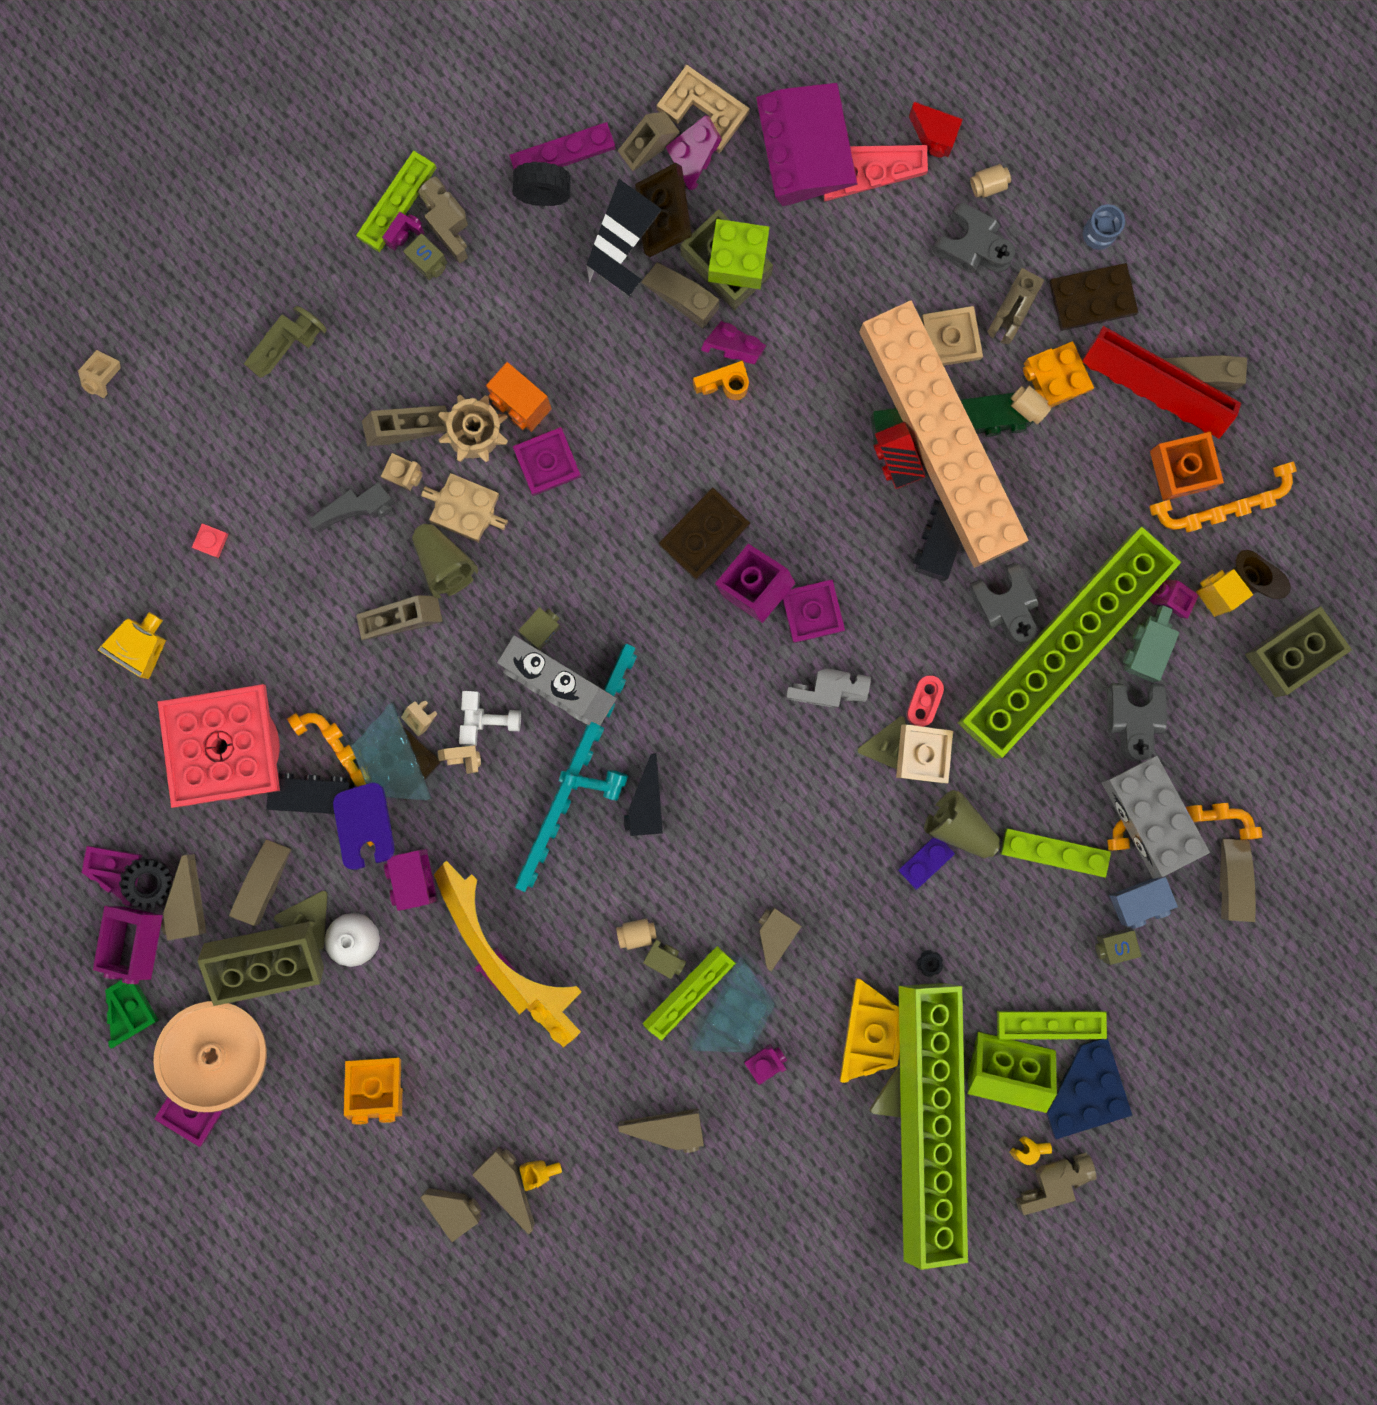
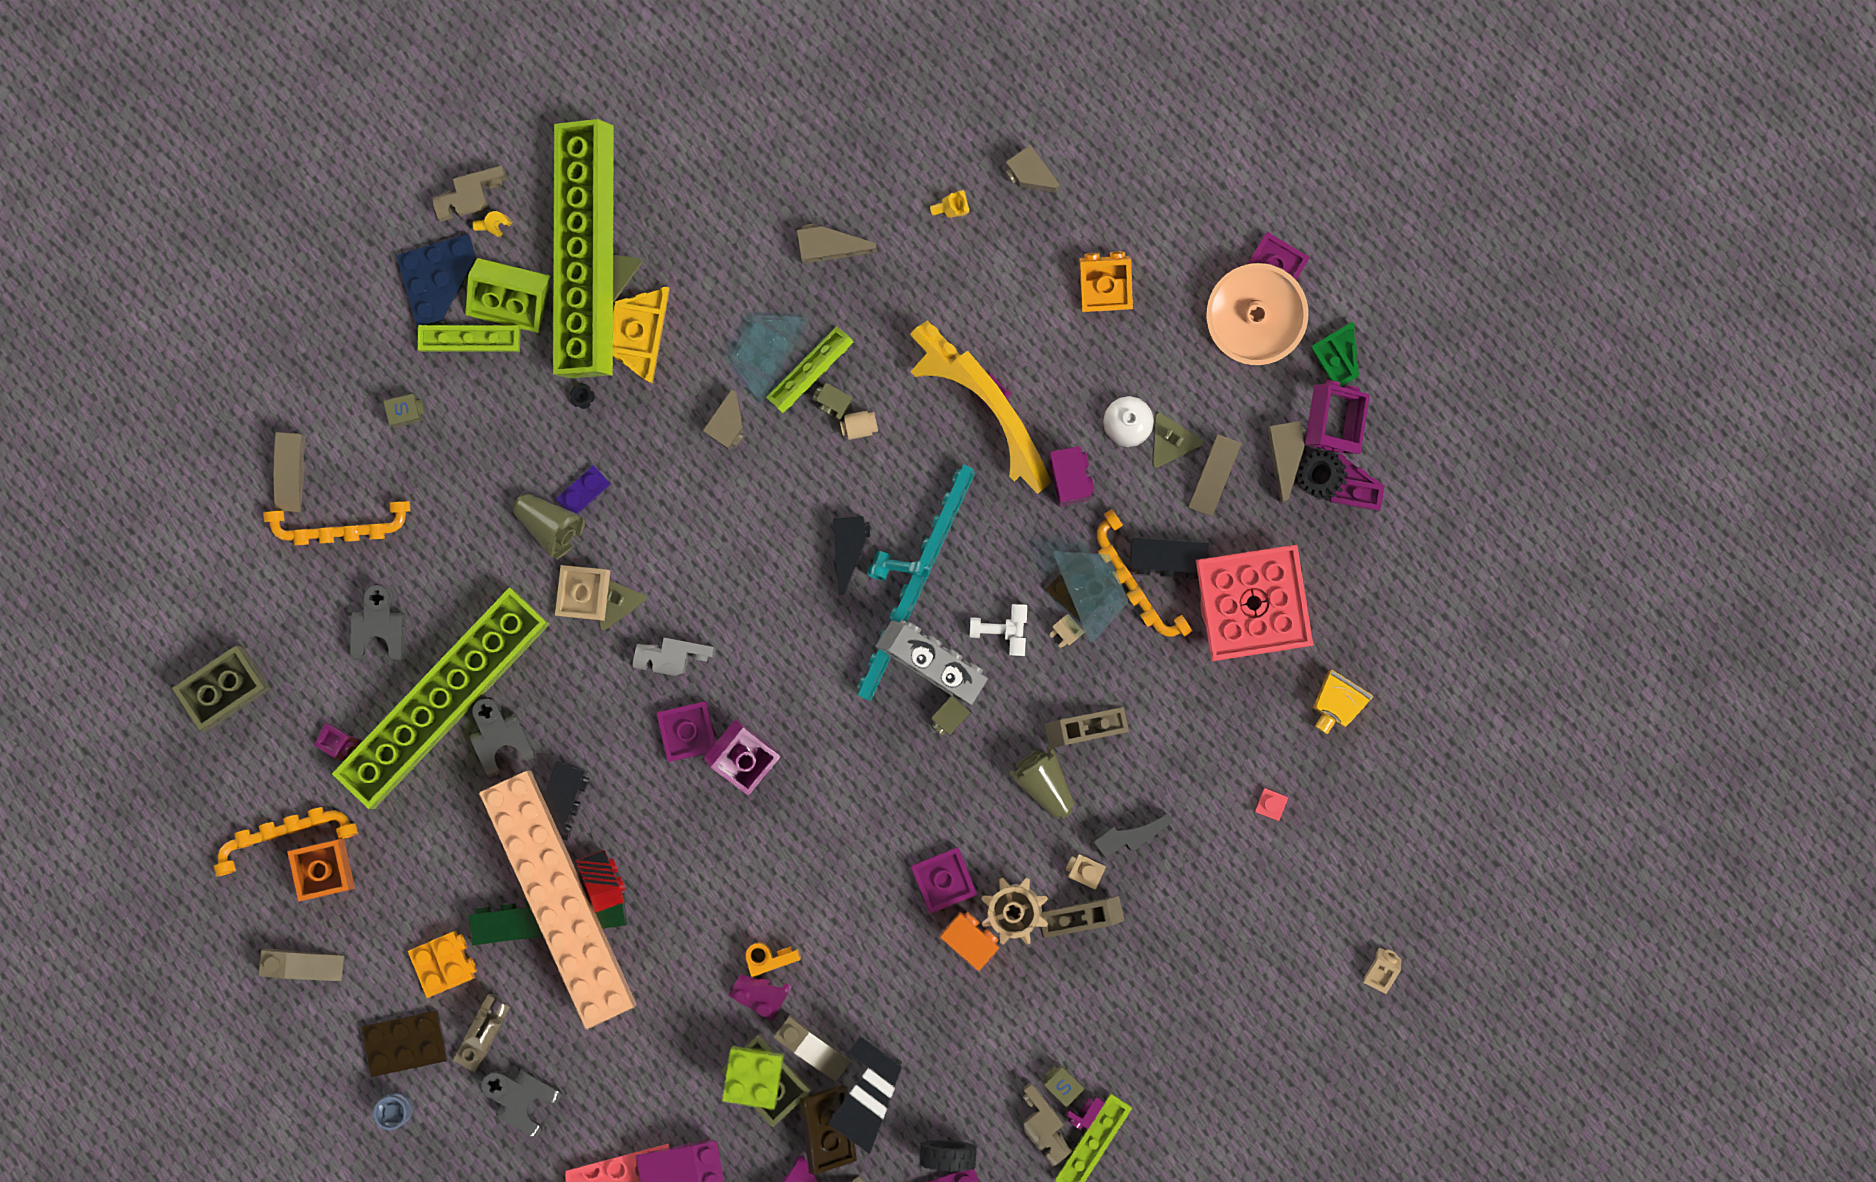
camera: 175 degrees left, 0 degrees up
olive brick [197,922,324,1006] -> none
olive piece [244,306,327,378] -> none
dark purple piece [333,782,395,870] -> none
tan plate [421,473,508,543] -> none
tan bracket [438,745,481,774] -> none
dark tan slope [472,1147,535,1235] -> none
dark brown plate [658,487,751,581] -> none
magenta bracket [744,1044,787,1085] -> none
coral plate [907,676,944,727] -> none
tan plate [921,306,983,366] -> none
tan brick [970,164,1011,198] -> none
lime plate [1000,829,1111,878] -> none
tan brick [1011,385,1051,424] -> none
red brick [1082,326,1241,439] -> none
light grey brick [1102,756,1210,878] -> none
sand blue brick [1109,877,1178,929] -> none
sand green hinge [1123,605,1180,683] -> none
yellow brick [1196,569,1253,617] -> none
dark brown piece [1232,550,1291,599] -> none

